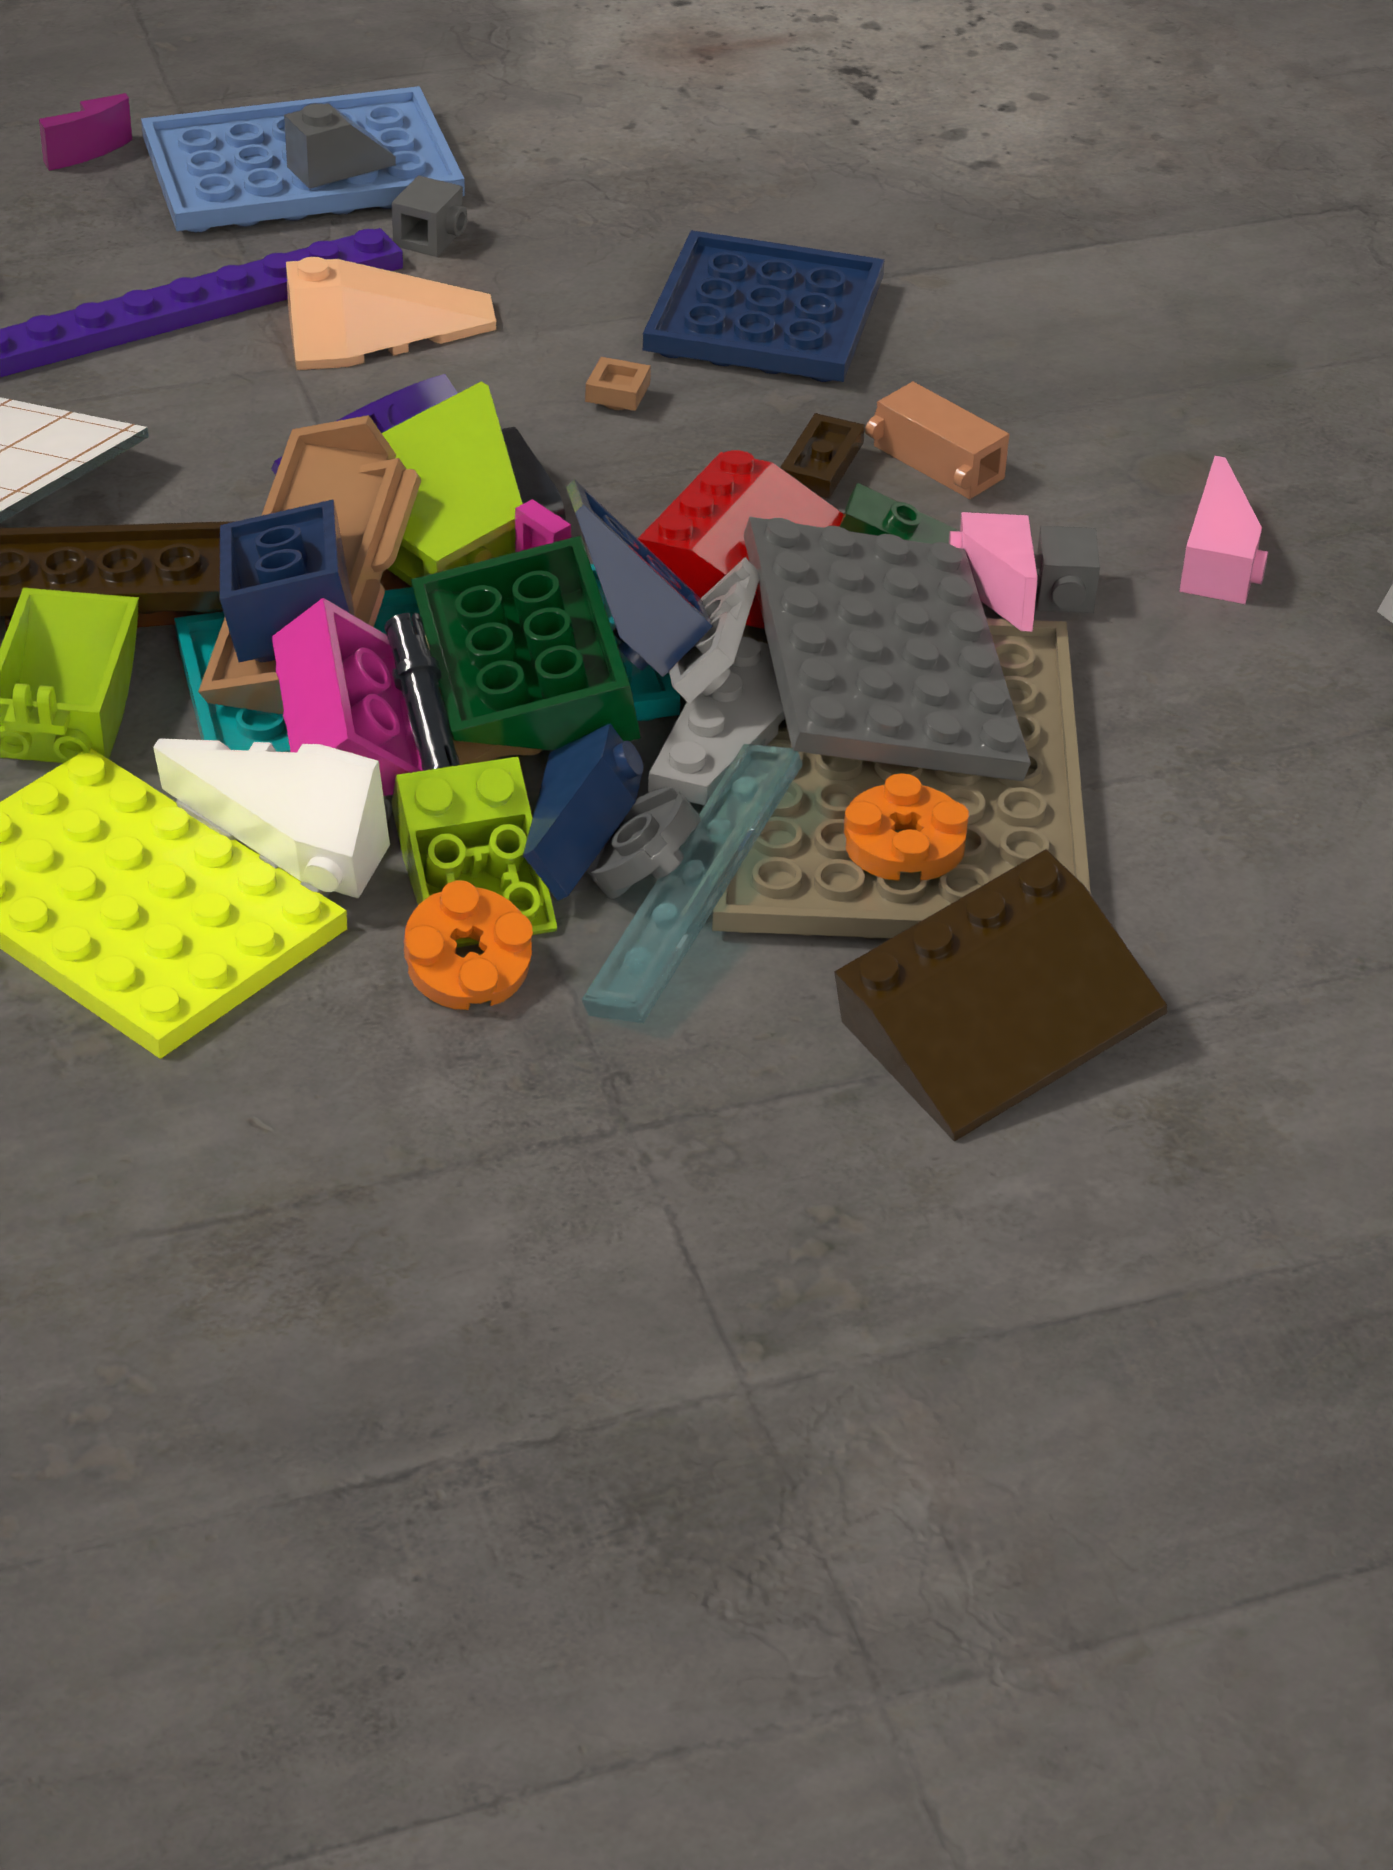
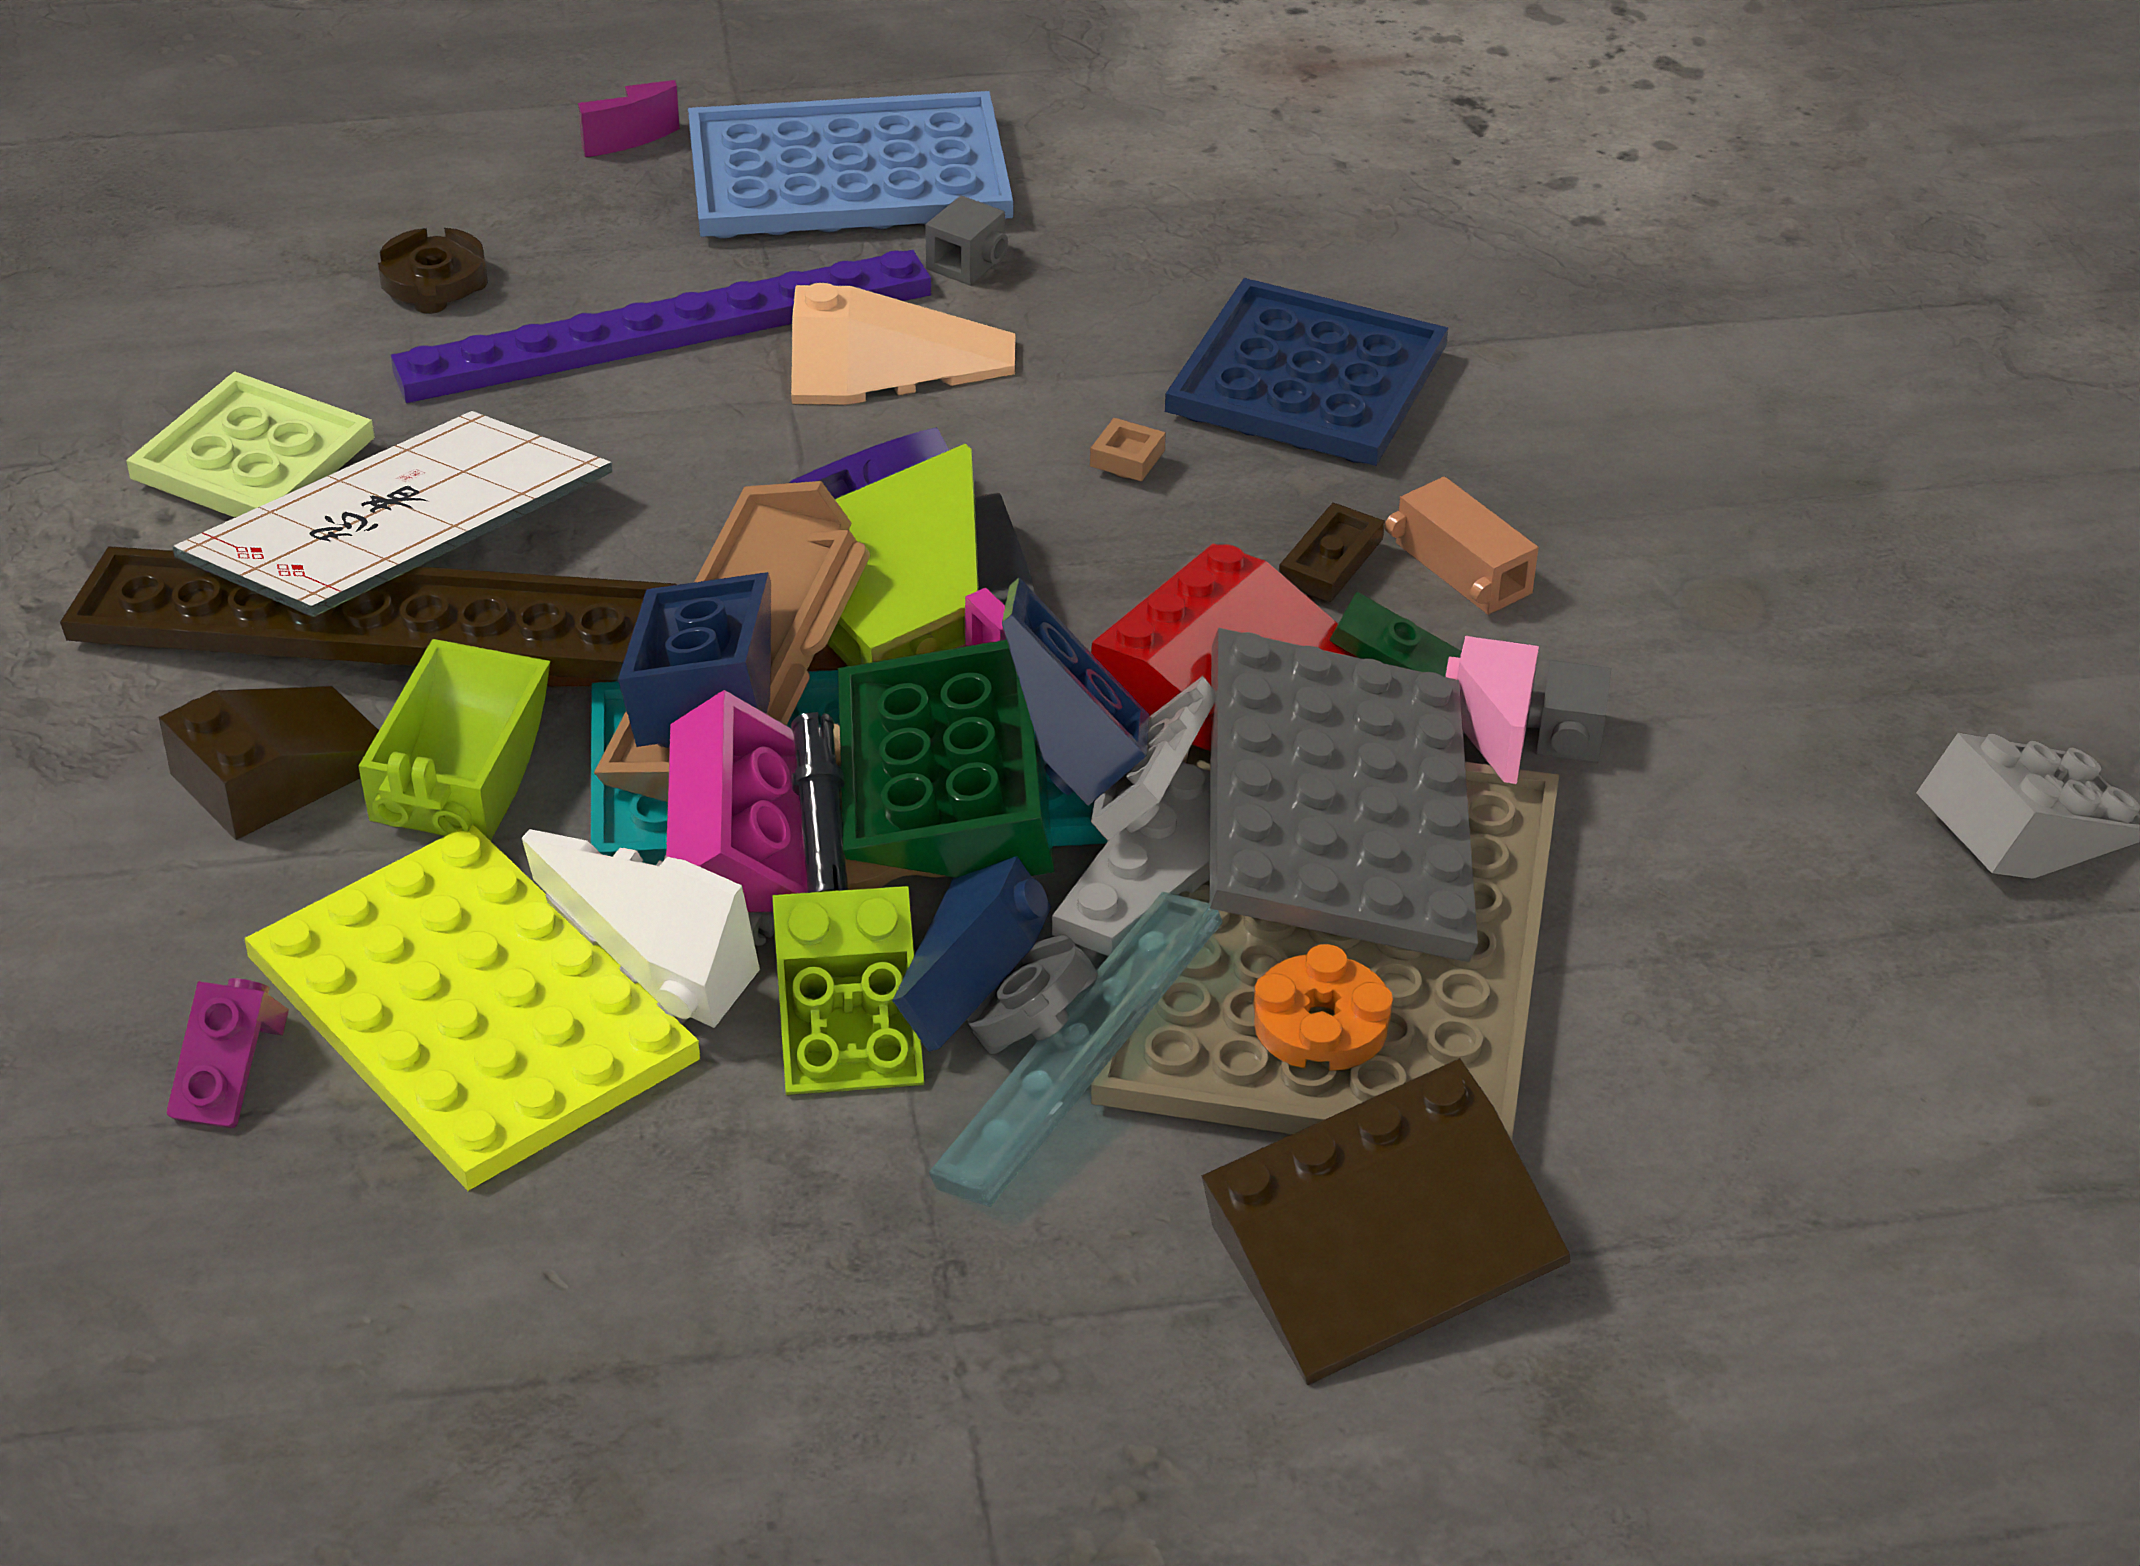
camera: 10 degrees right, 0 degrees up
dark grey slope [284,103,396,189] -> none
orange plate [404,880,533,1010] -> none
bright pink slope [1179,456,1268,604] -> none

